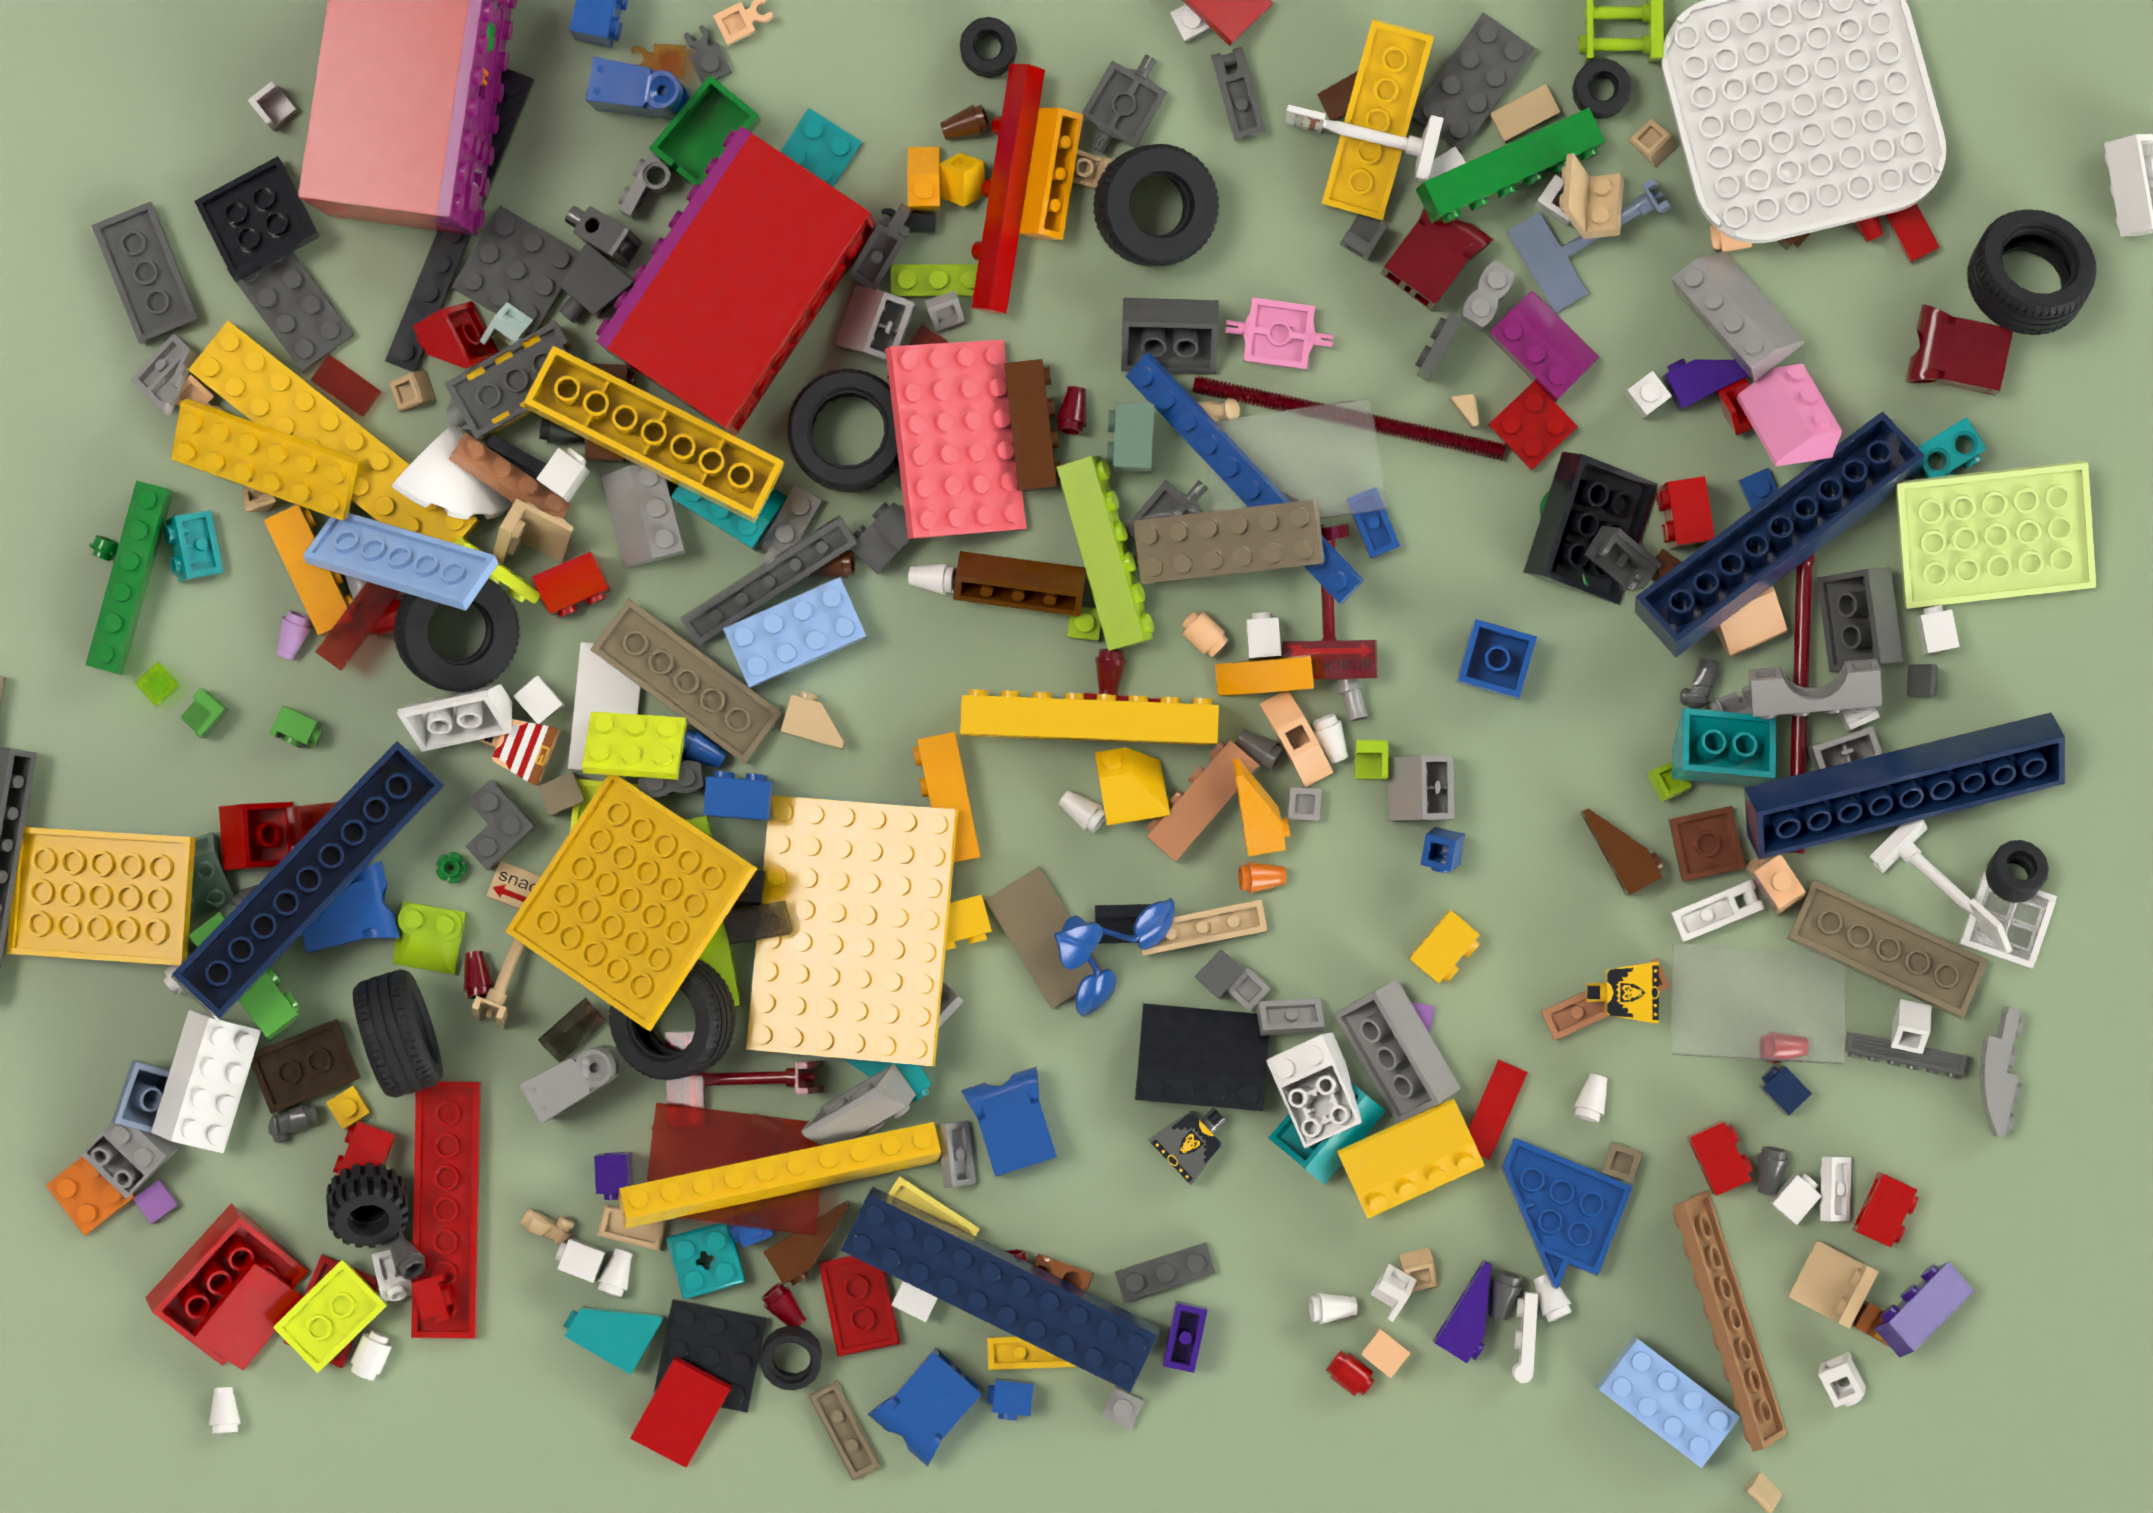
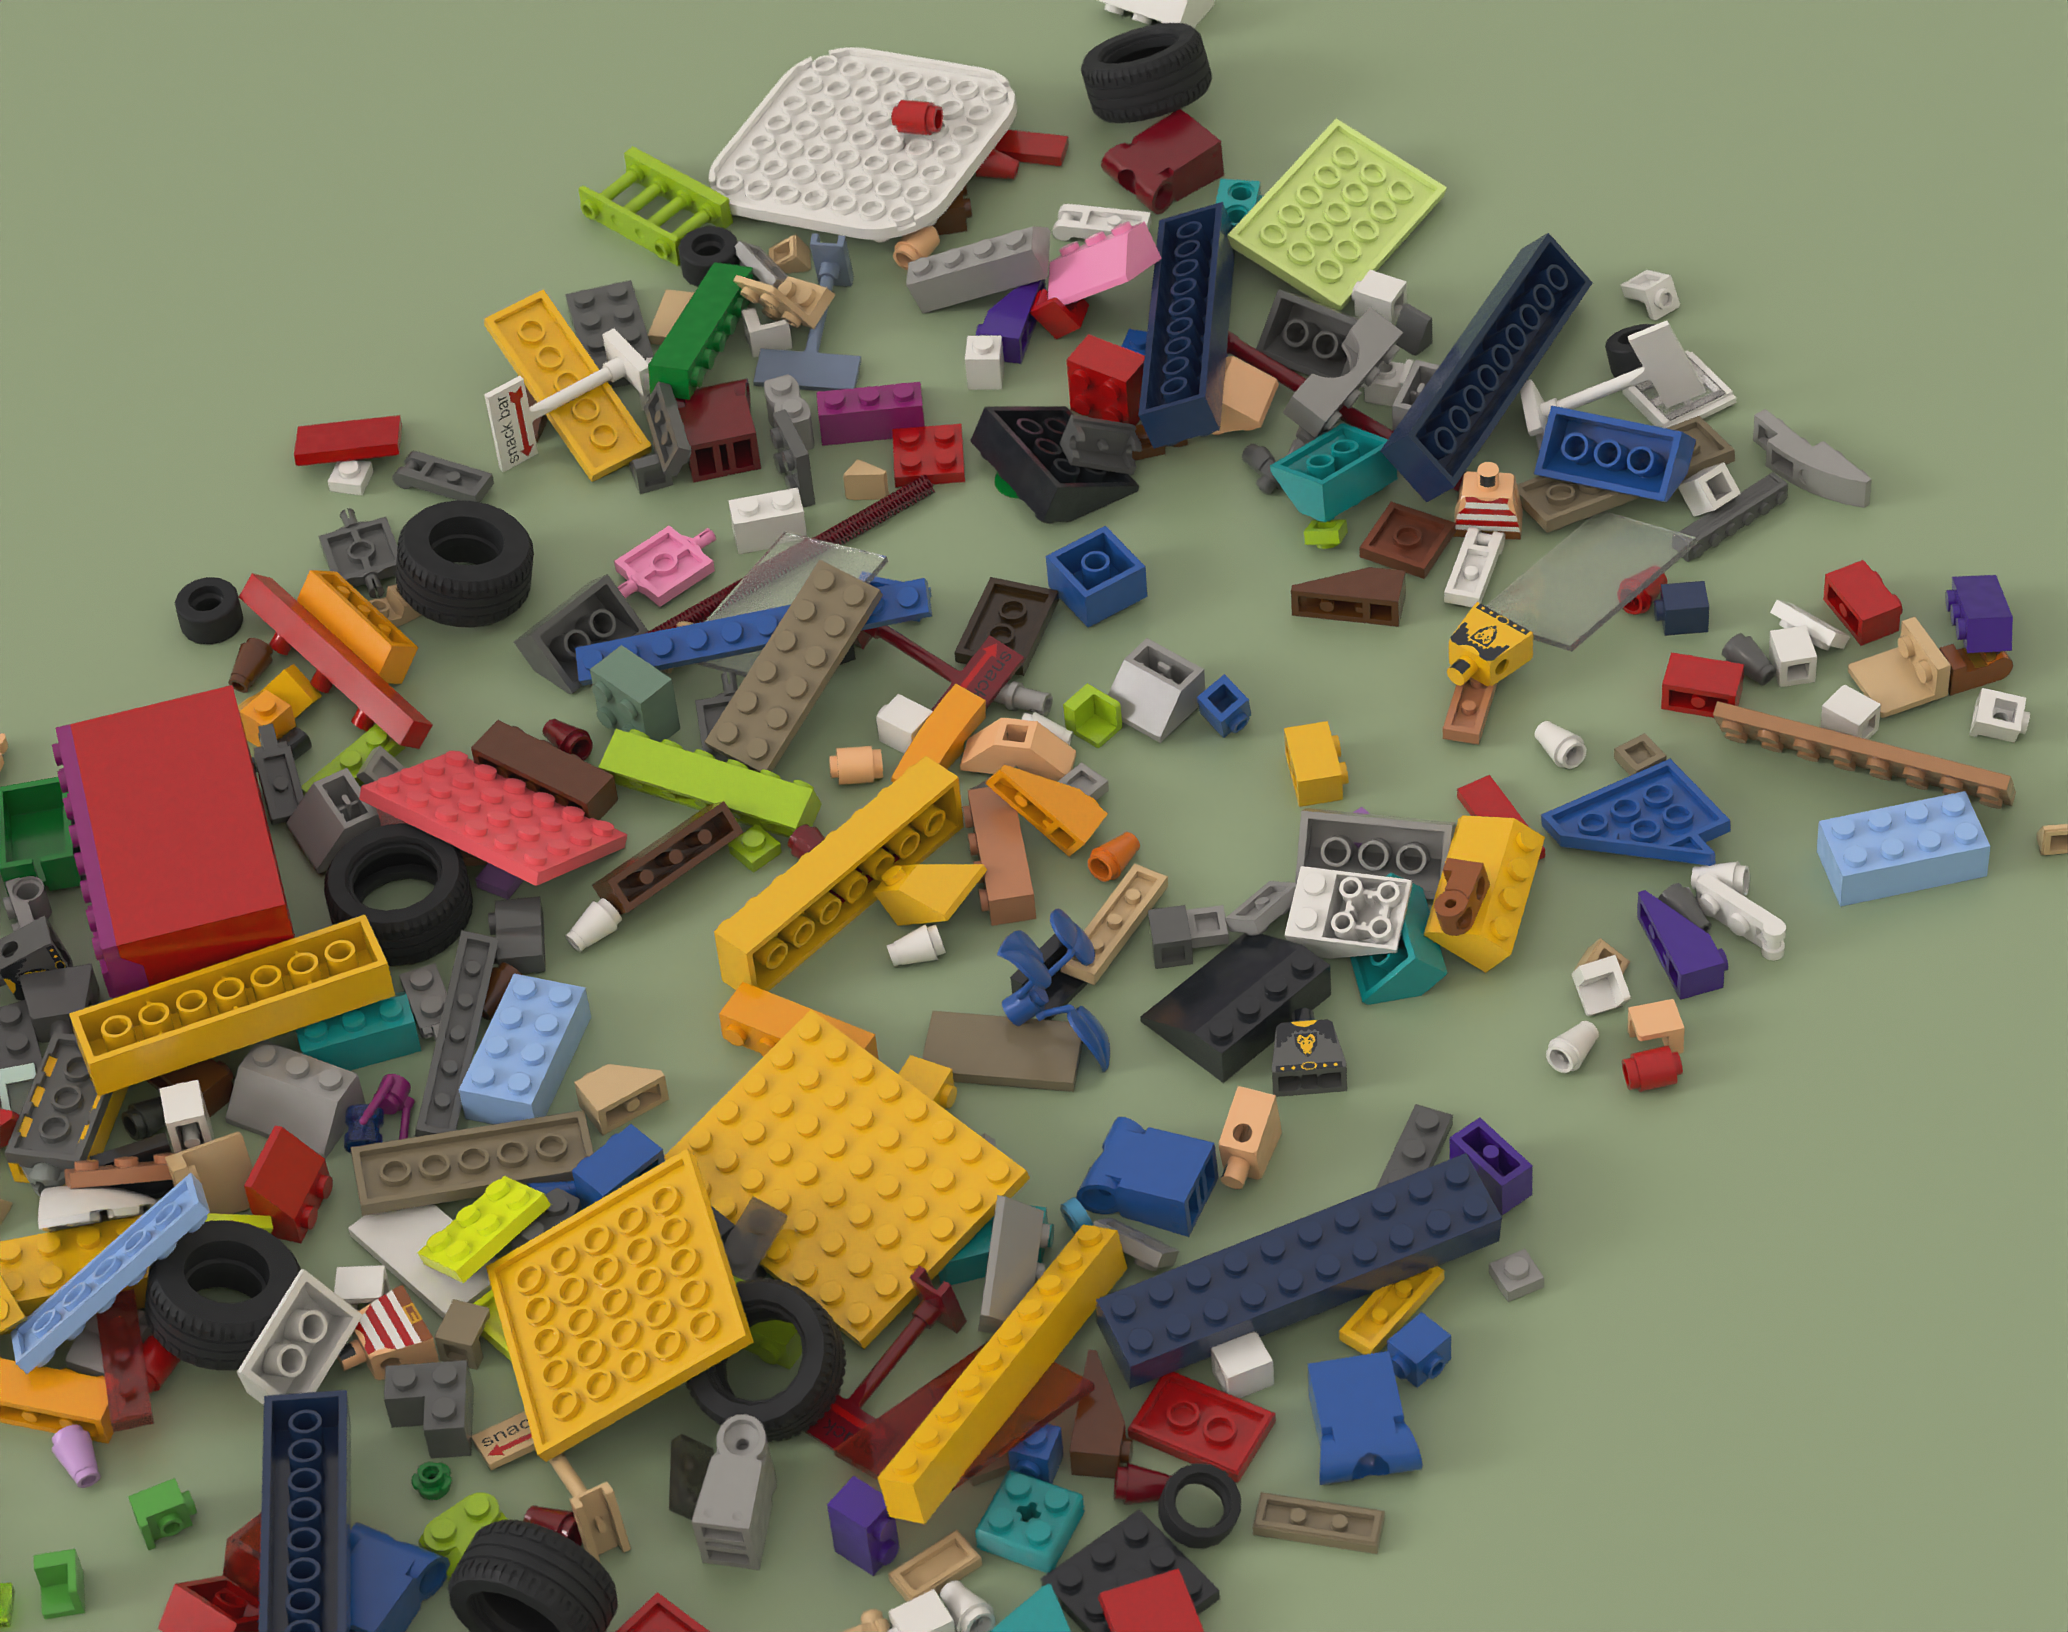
camera: 45 degrees left, 40 degrees down
none -> clear blue wheel [343,1104,385,1153]
none -> magenta plant [348,1074,415,1142]
none -> dark grey plate [644,381,691,477]
none -> white brick [728,487,808,555]
none -> light grey plate [735,240,787,289]
none -> red brick [891,100,943,135]
none -> dark brown plate [954,577,1059,676]
none -> white plate [1052,204,1151,241]
none -> dark azure tile [1060,1197,1093,1234]
none -> light nougat torso [1219,1086,1282,1189]
none -> dark orange leg [1434,858,1490,936]
none -> blue slope [1534,405,1696,503]
none -> white bracket [1621,270,1680,320]
none -> white panel [1820,685,1881,740]

